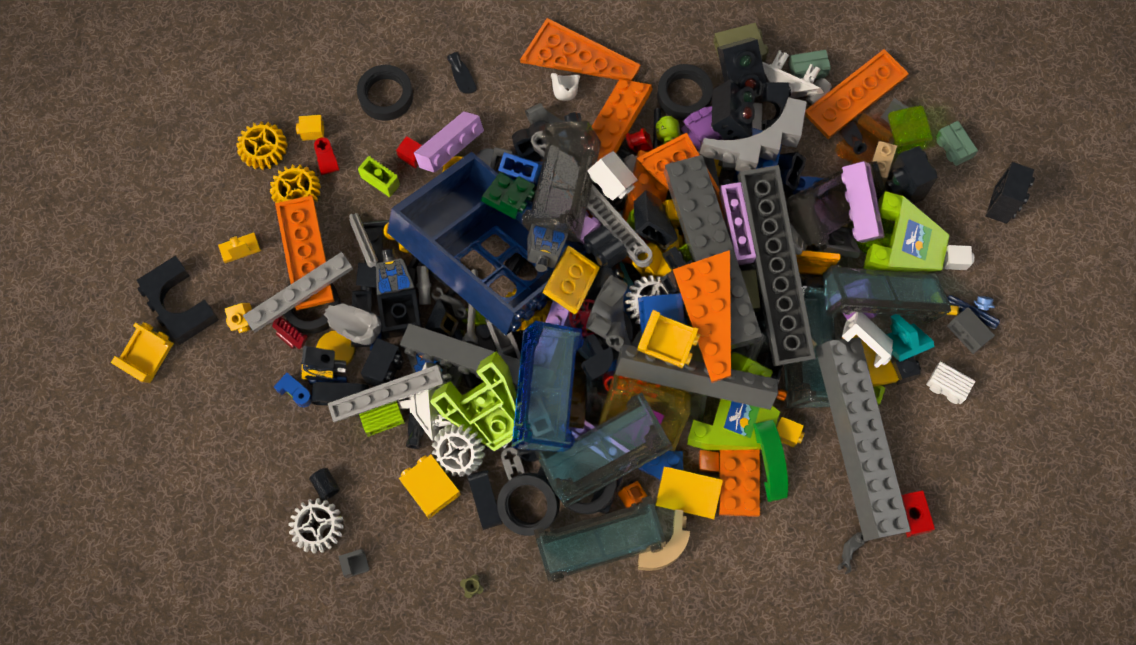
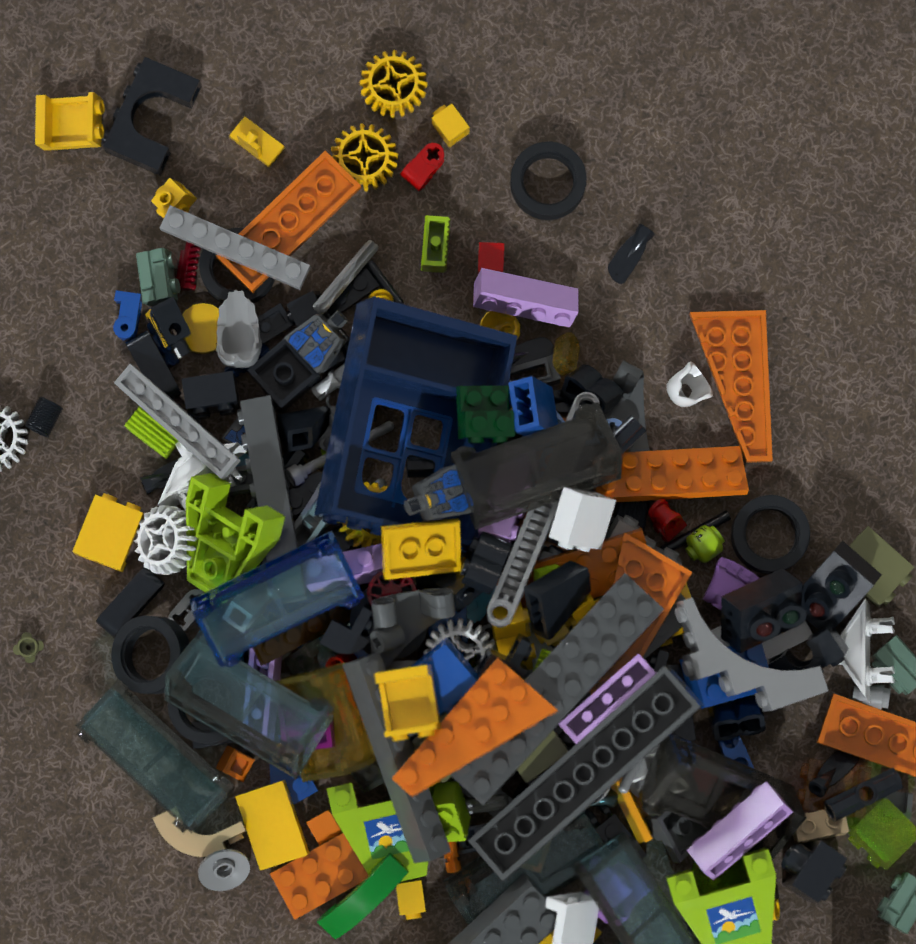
camera: 55 degrees right, 10 degrees up
none -> sand green brick [136,248,181,306]
none -> light grey dish [198,849,250,891]
none -> clear yellow beam [553,332,580,376]
none -> black piece [824,768,903,822]

